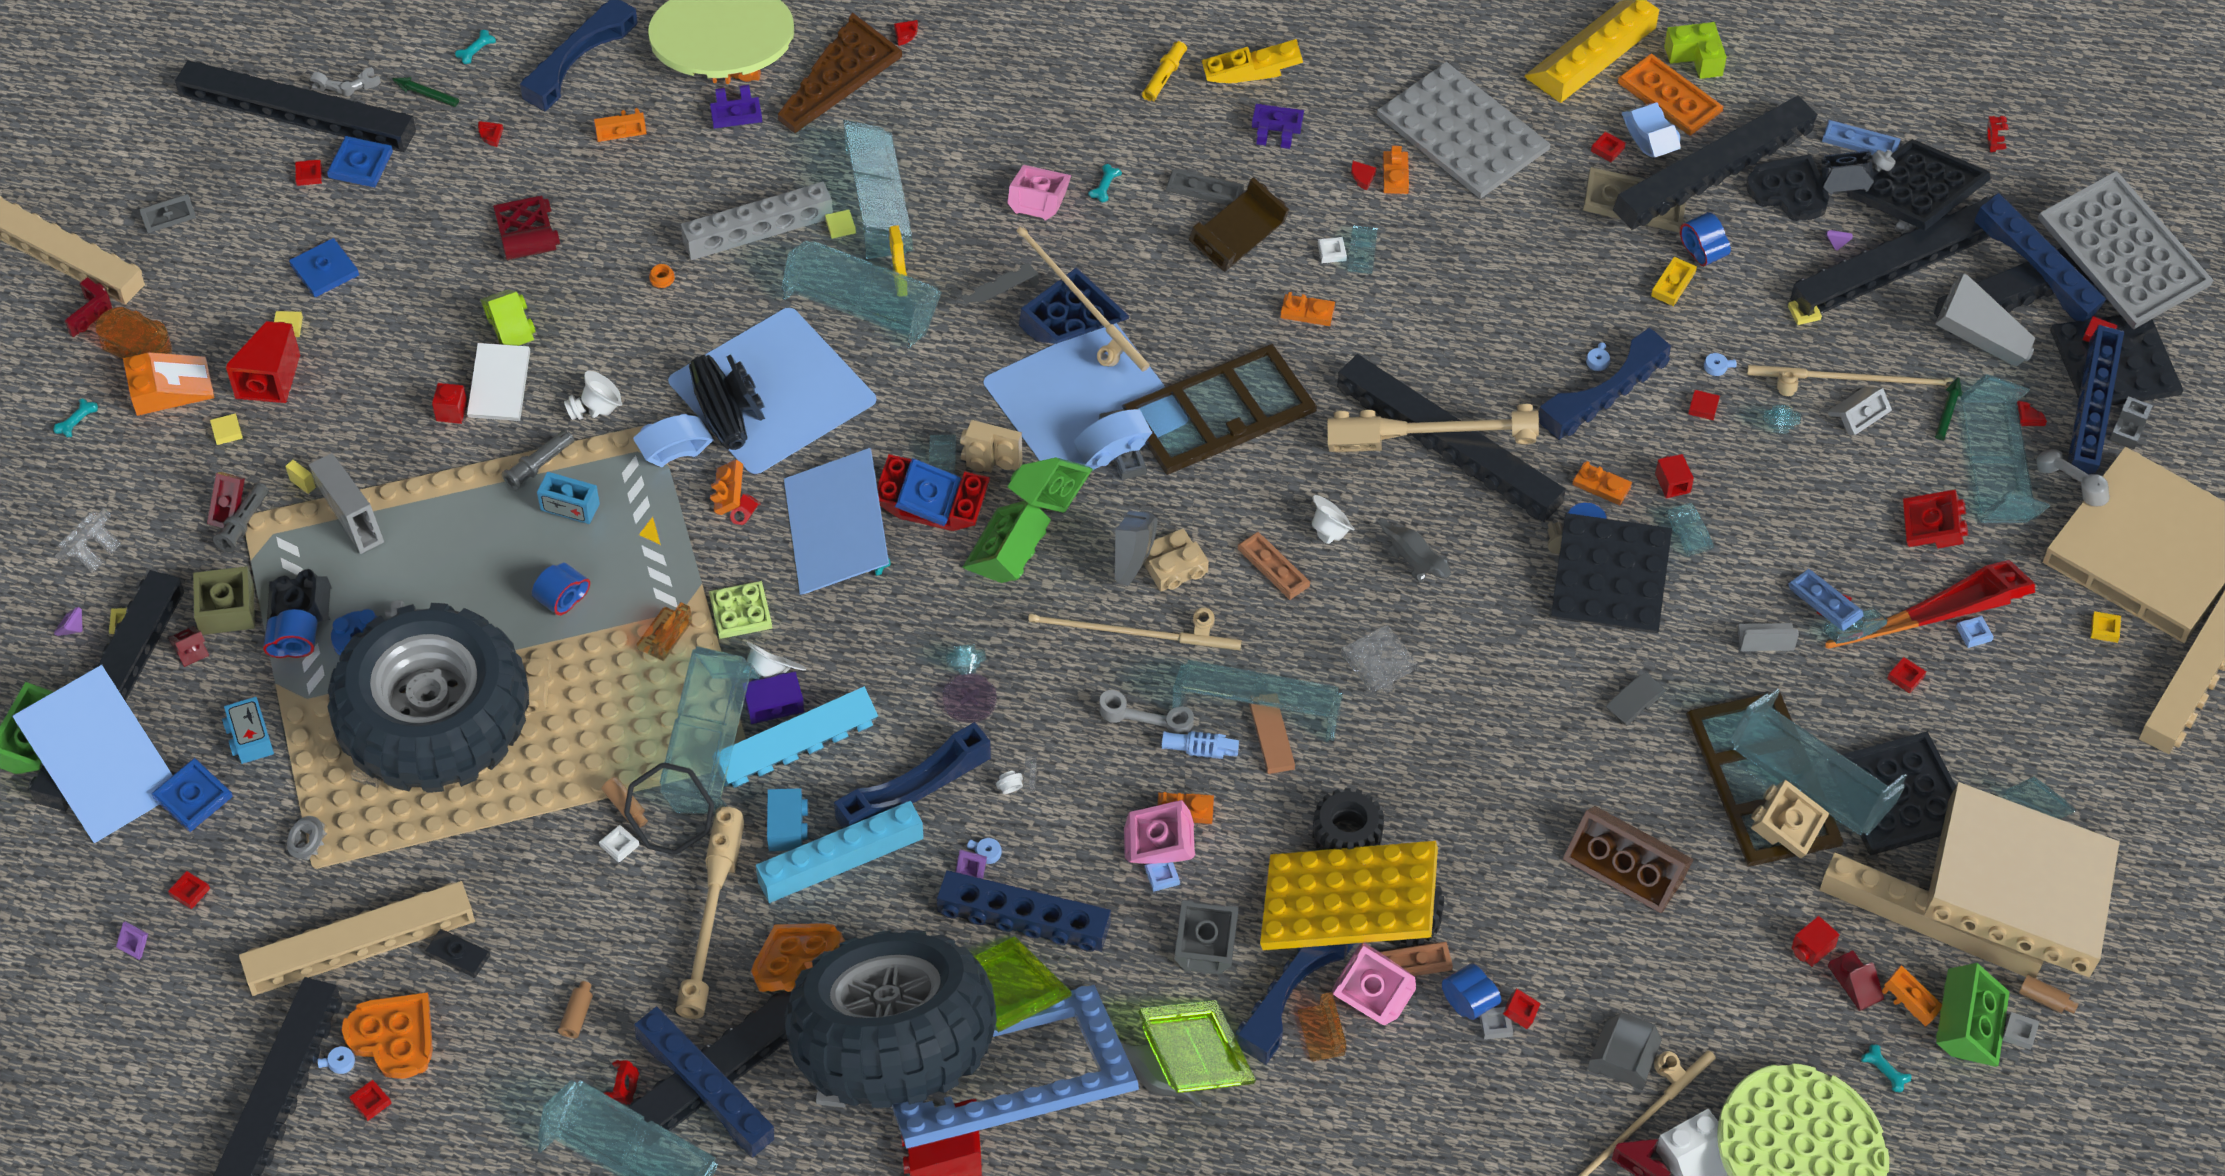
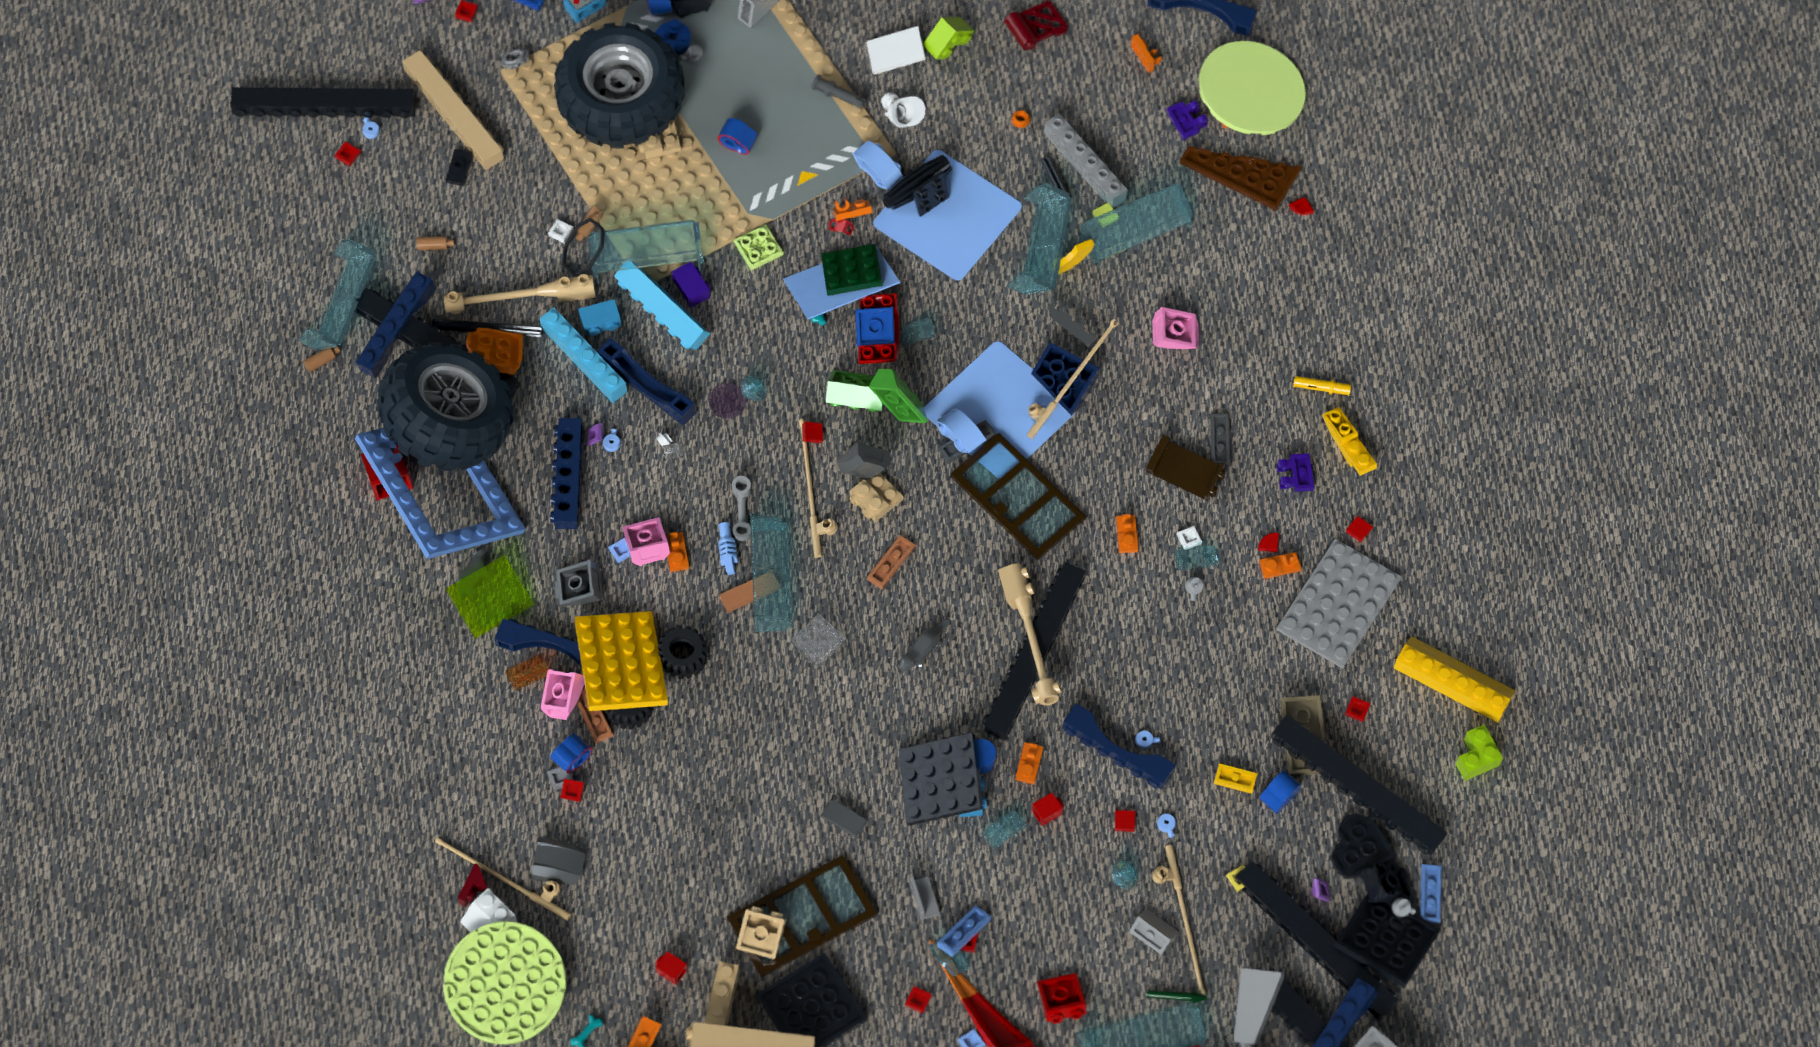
camera: 75 degrees right, 10 degrees up
orange plate [342,993,433,1079] -> none
red brick [432,383,467,424] -> none
dark azure brick [537,472,600,524] -> none
red piece [604,1060,640,1105] -> none
clear orange panel [636,602,692,661] -> none
white piece [744,642,807,679] -> none
tan plate [960,420,1022,473] -> none
clear neon green piece [974,936,1072,1033] -> none
teal piece [1088,164,1122,203] -> none
white piece [1312,495,1355,544] -> none
reddish brown slope [1563,806,1694,913] -> none
orange tile [1618,54,1724,136] -> none
light blue brick [1622,103,1681,157] -> none
clear light blue piece [1730,689,1907,835] -> none
dark red slope [1828,950,1884,1011] -> none
red piece [1986,116,2009,152] -> none
none -> black axle [432,318,543,338]
none -> red tile [802,421,823,443]
none -> dark green plate [821,244,883,296]
none -> black axle [1041,157,1070,205]
none -> light grey piece [1185,577,1203,601]
none -> red tile [1346,516,1373,543]

